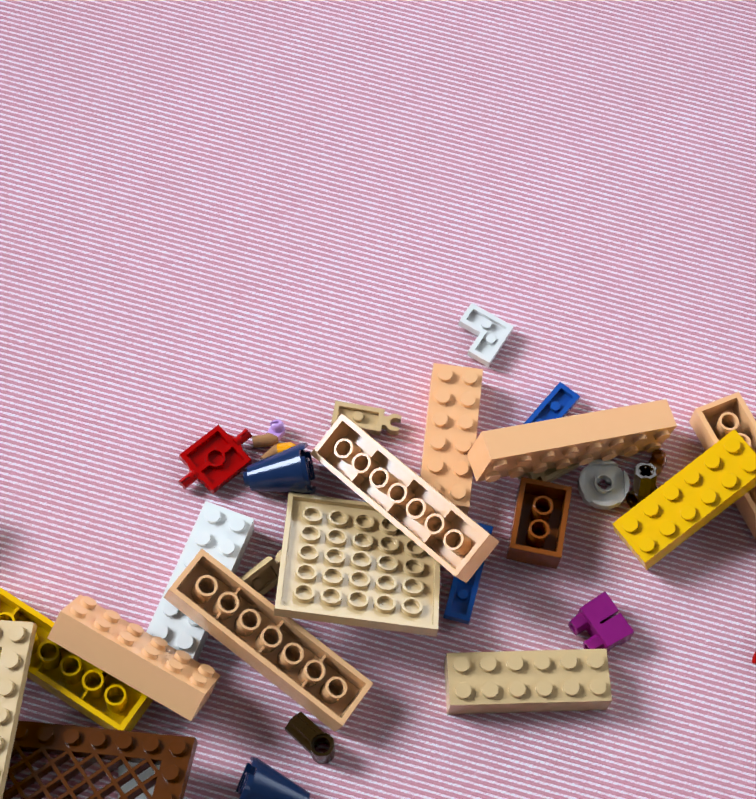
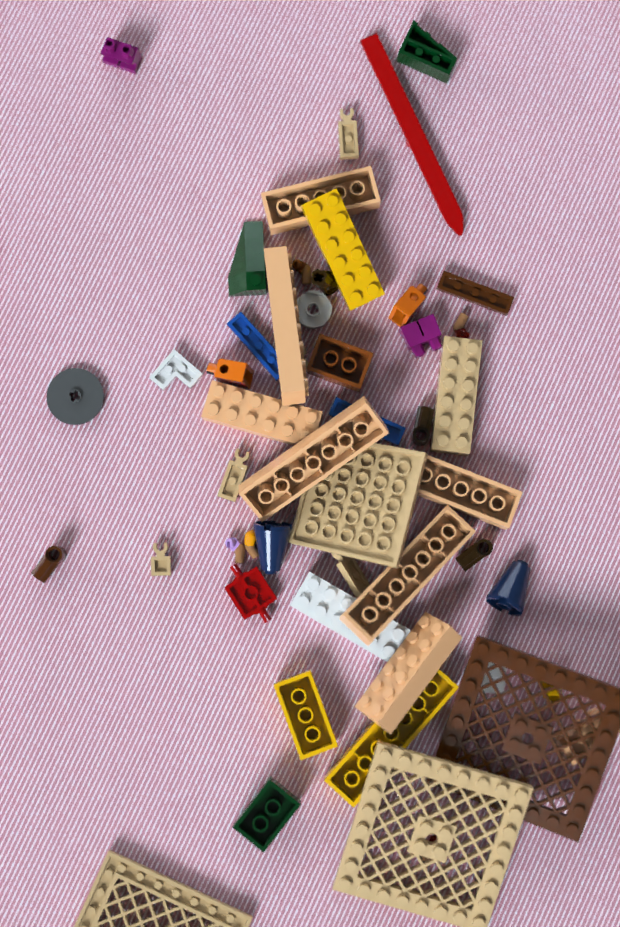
camera: 75 degrees left, 20 degrees up
none -> reddish brown piece [31,546,66,583]
none -> dark grey piece [47,368,104,425]
none -> tan plate [151,543,171,576]
none -> orange torso [207,359,254,389]
none -> dark green wedge [228,221,267,297]
none -> yellow brick [273,670,338,760]
none -> orange torso [388,284,428,327]
none -> dark brown piece [412,406,434,446]
none -> light nougat brick [415,450,523,530]
none -> reddish brown plate [436,271,514,316]
none -> arm [453,313,469,339]

